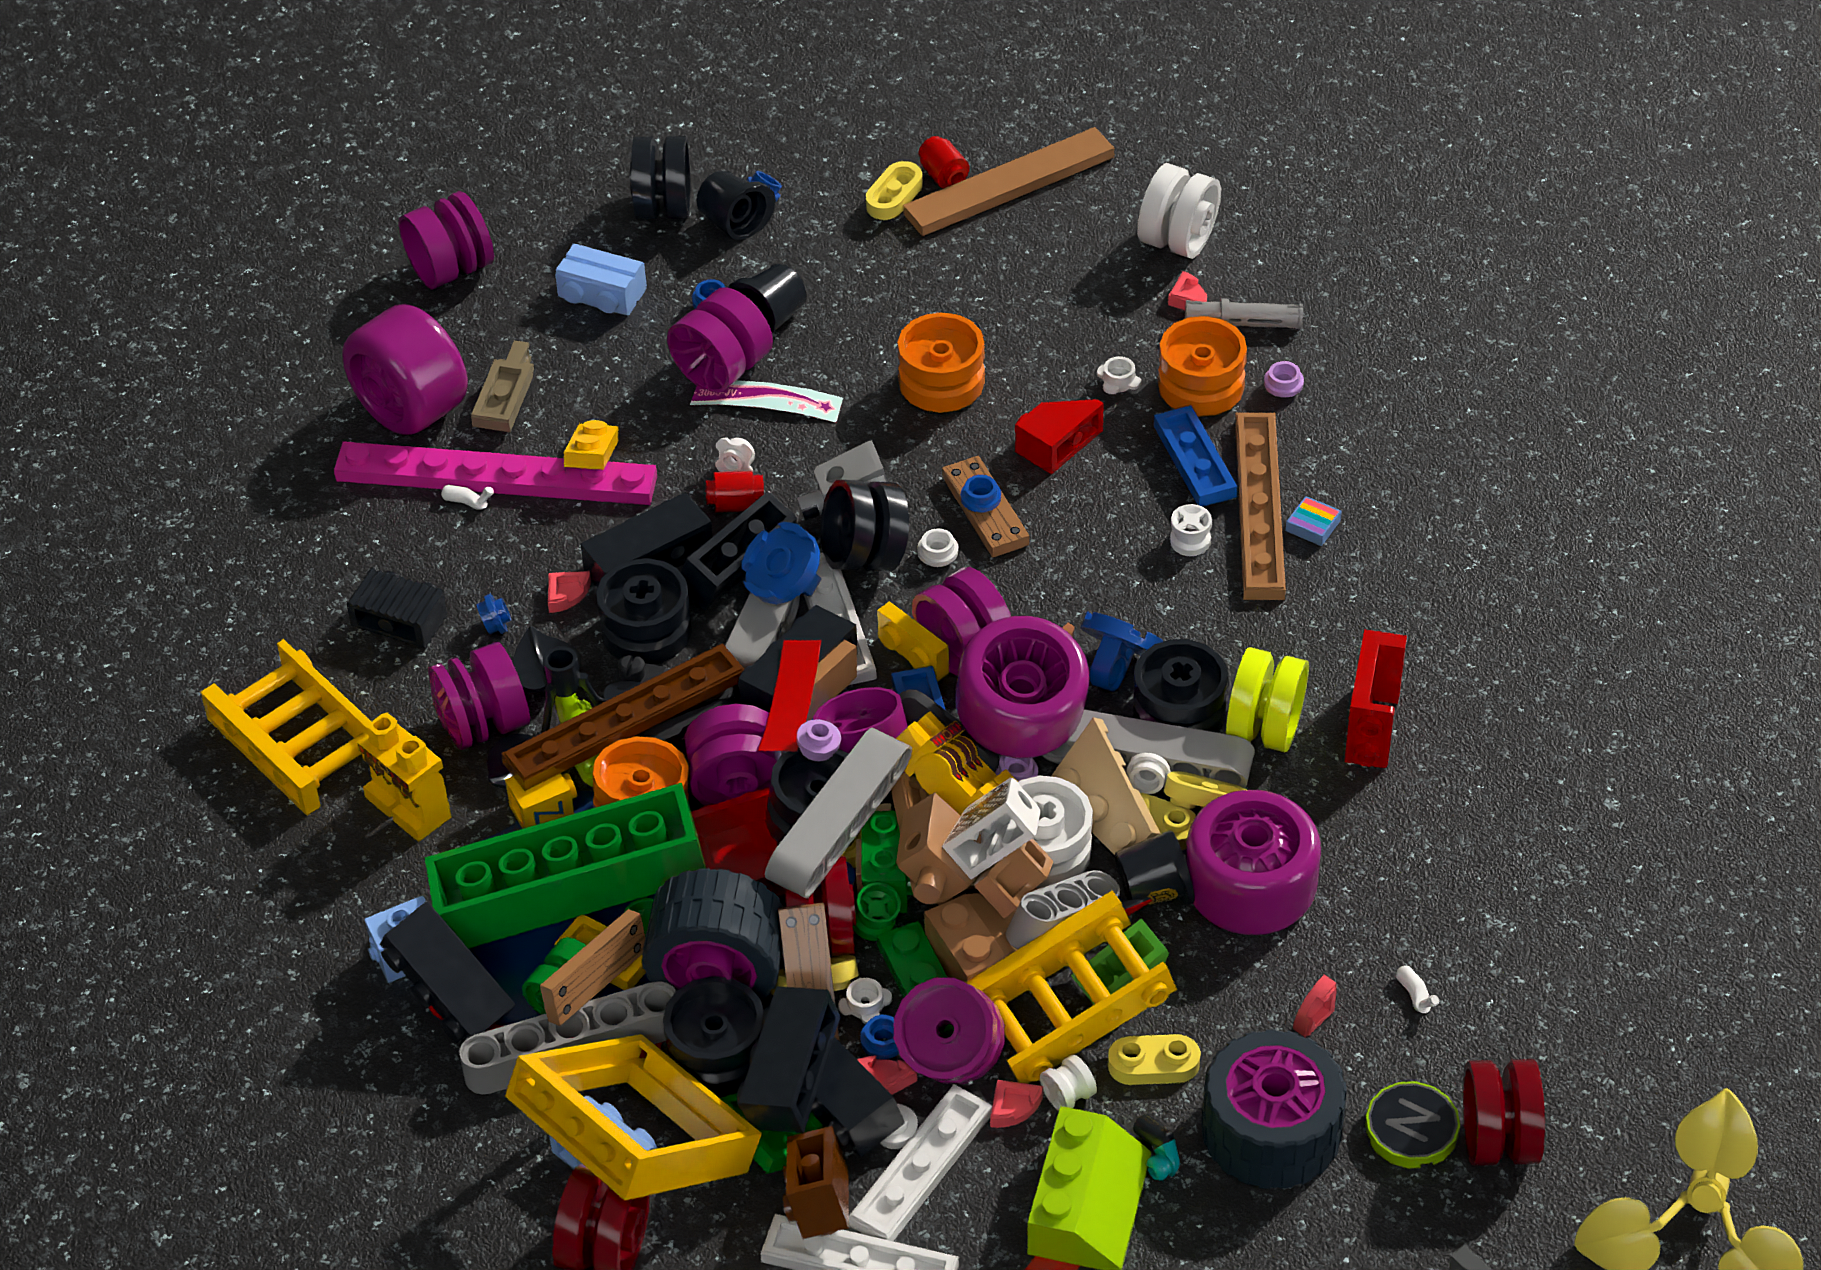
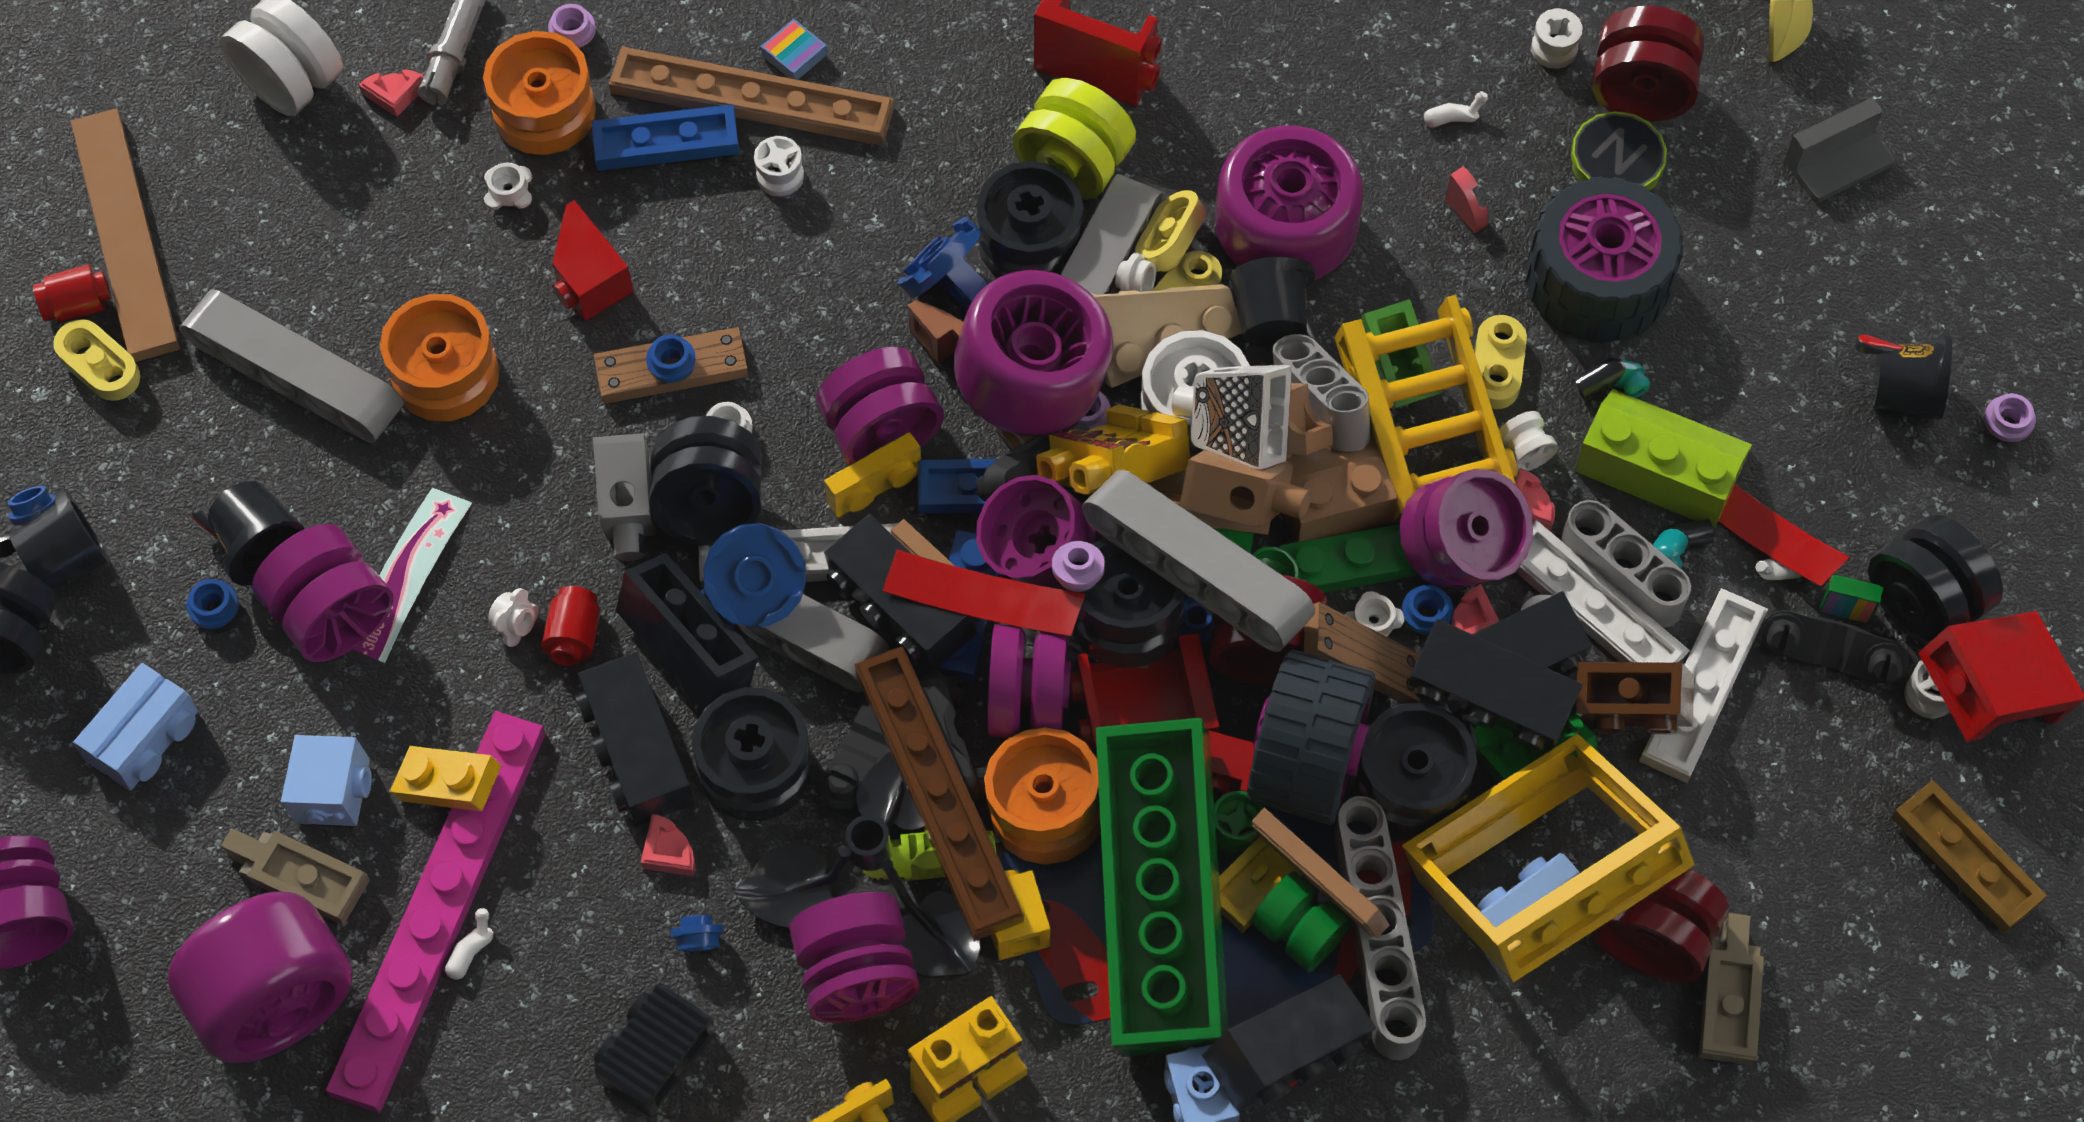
camera: 80 degrees left, 15 degrees up
none -> light grey beam [179,289,404,443]
none -> light blue head [281,735,372,826]
none -> white wheel [1531,8,1583,69]
none -> light grey beam [1561,500,1691,628]
none -> arm [1653,519,1714,569]

